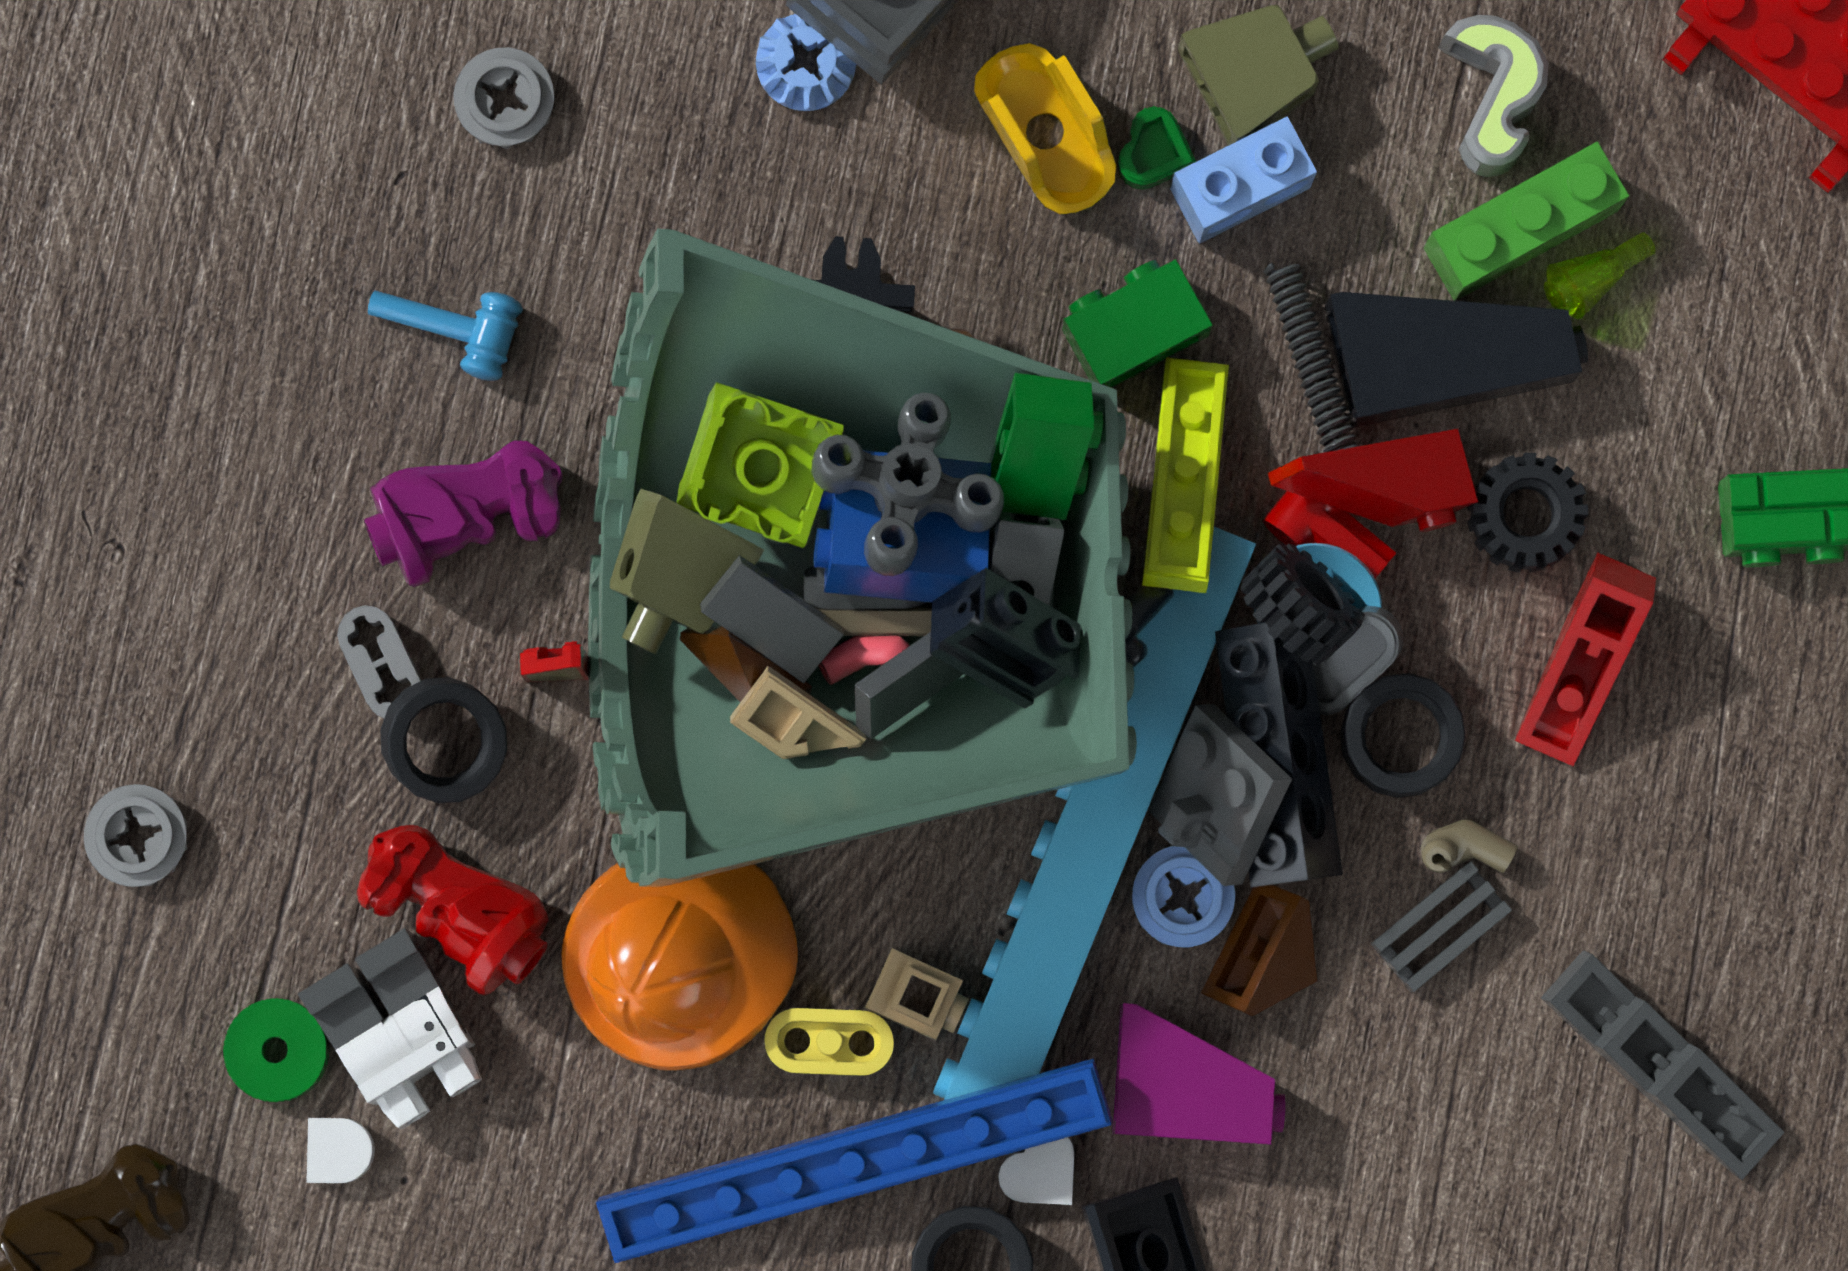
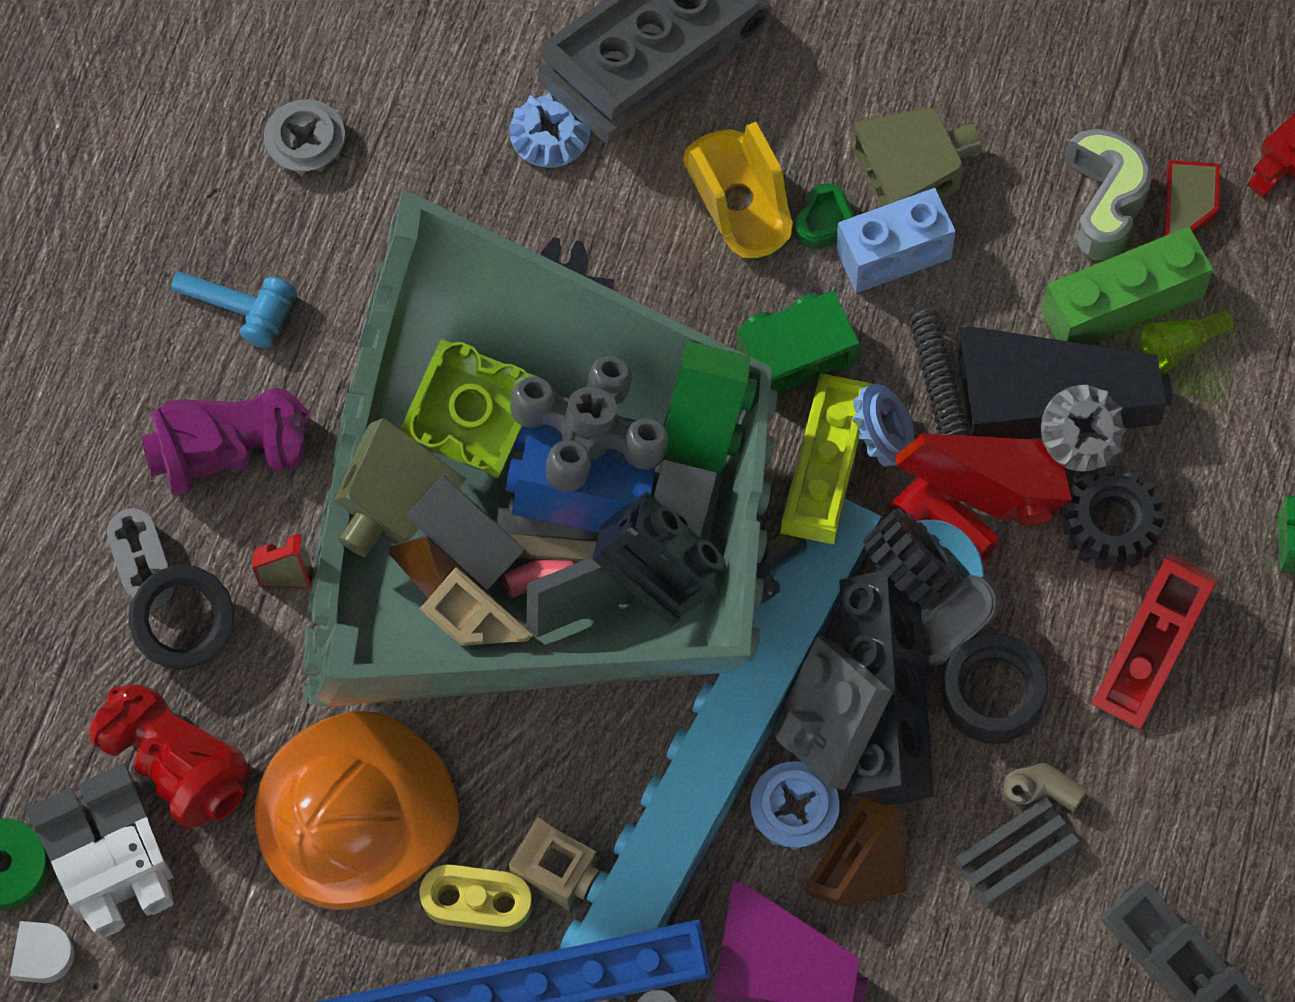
camera: 10 degrees right, 15 degrees down
none -> light blue gear [853,384,914,467]
none -> light grey gear [1041,385,1127,471]
none -> olive tile [1163,160,1220,237]

